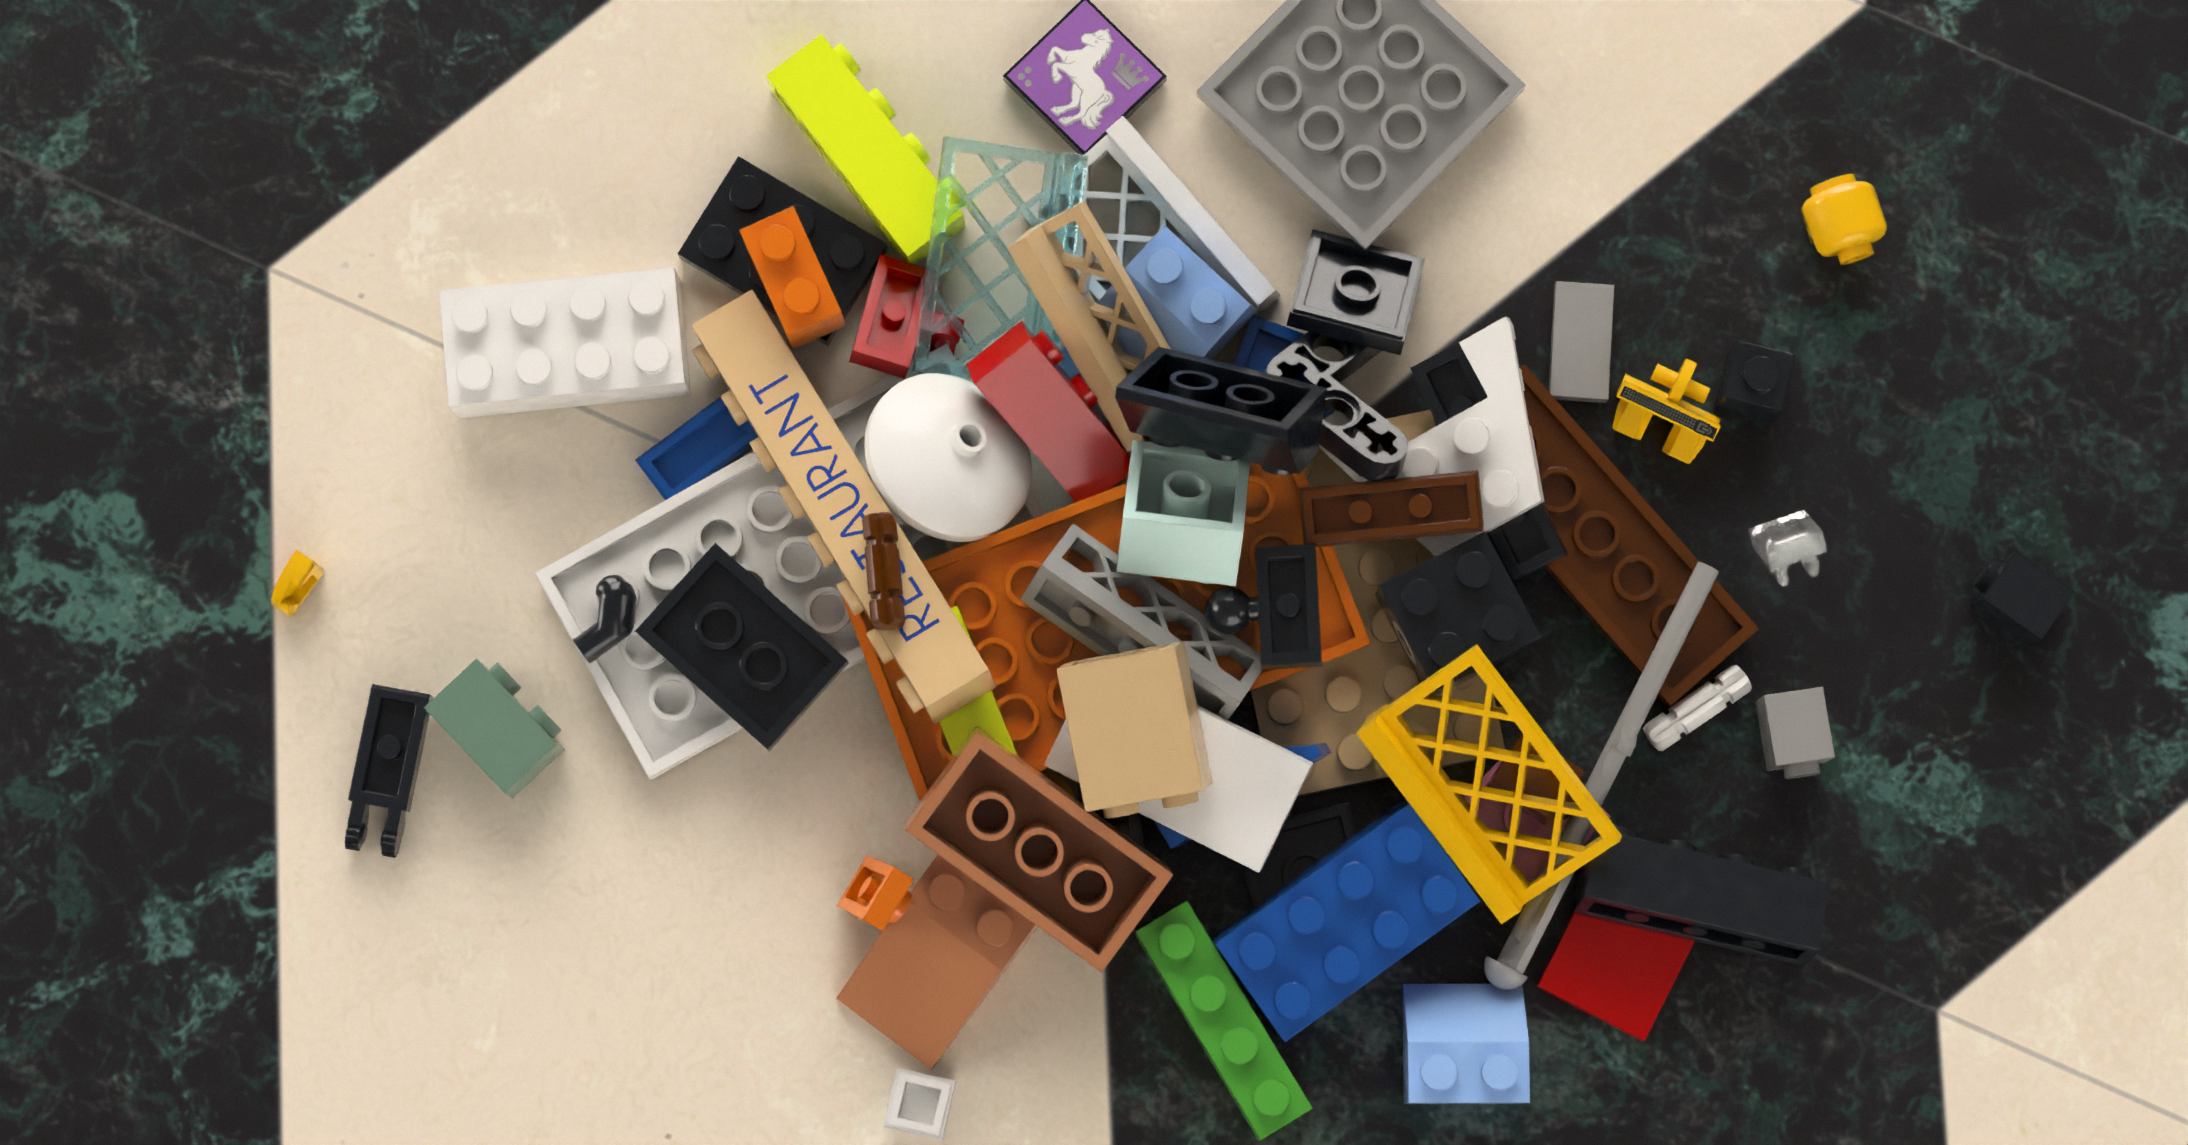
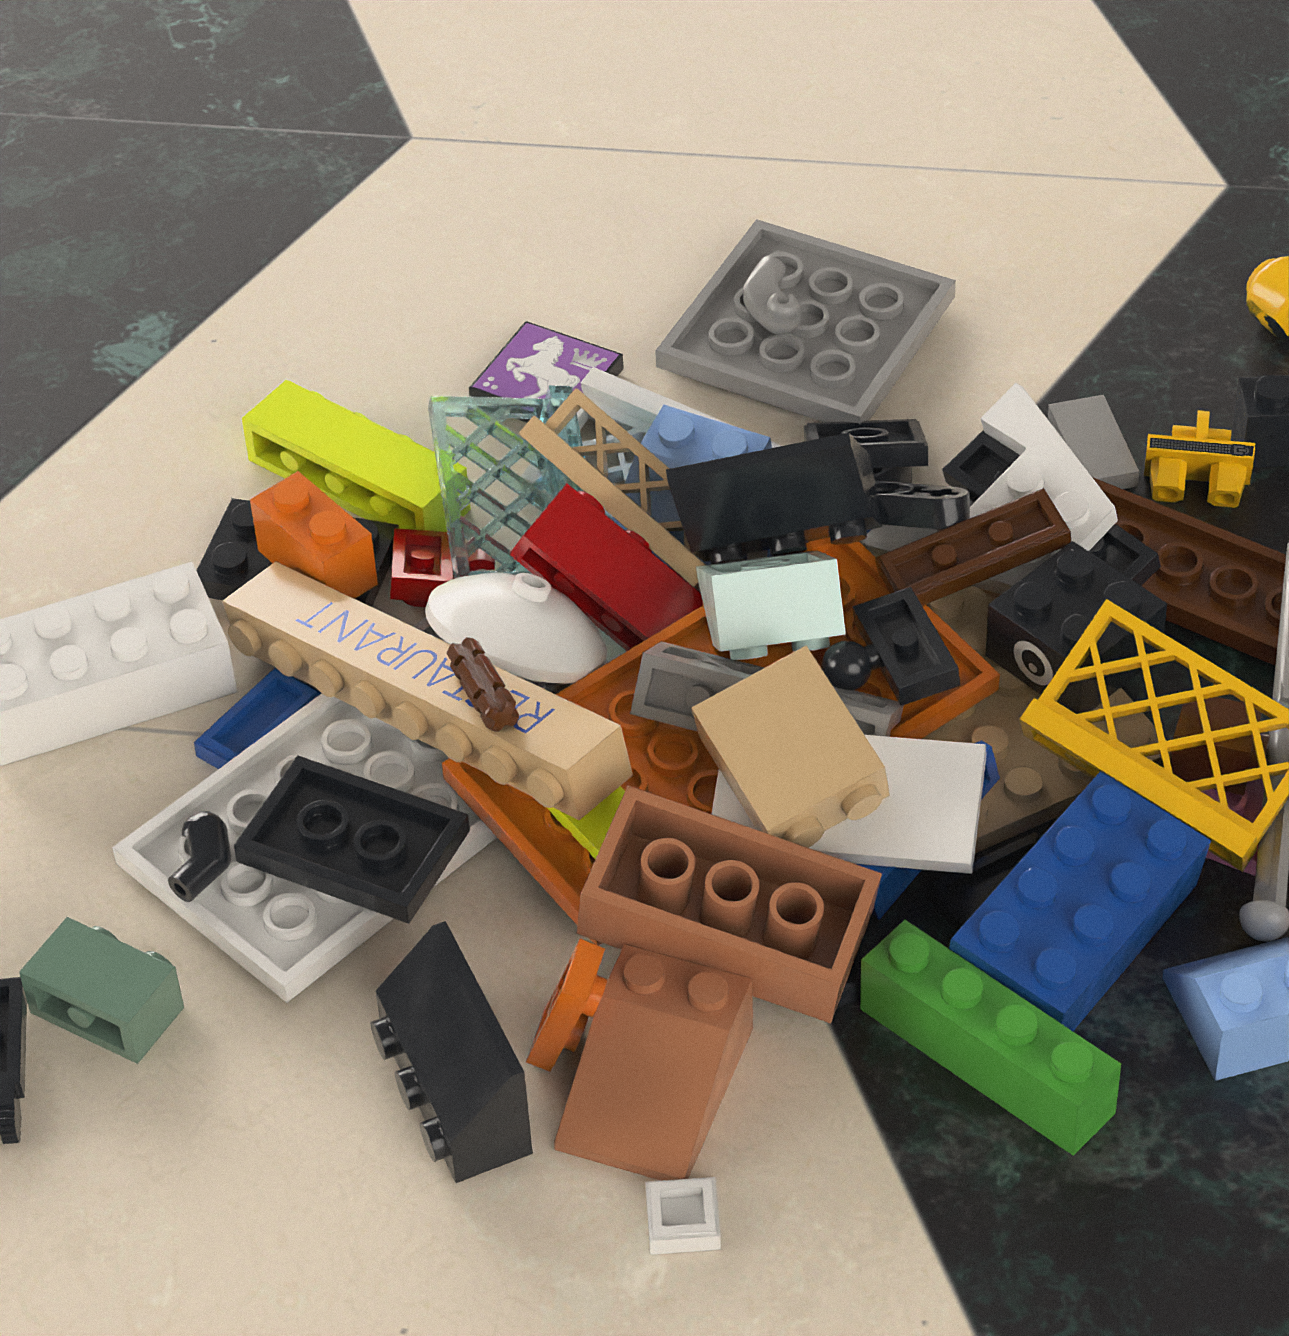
camera: 15 degrees left, 35 degrees down
none -> black slope [370,921,533,1183]
none -> light grey arm [743,256,801,334]

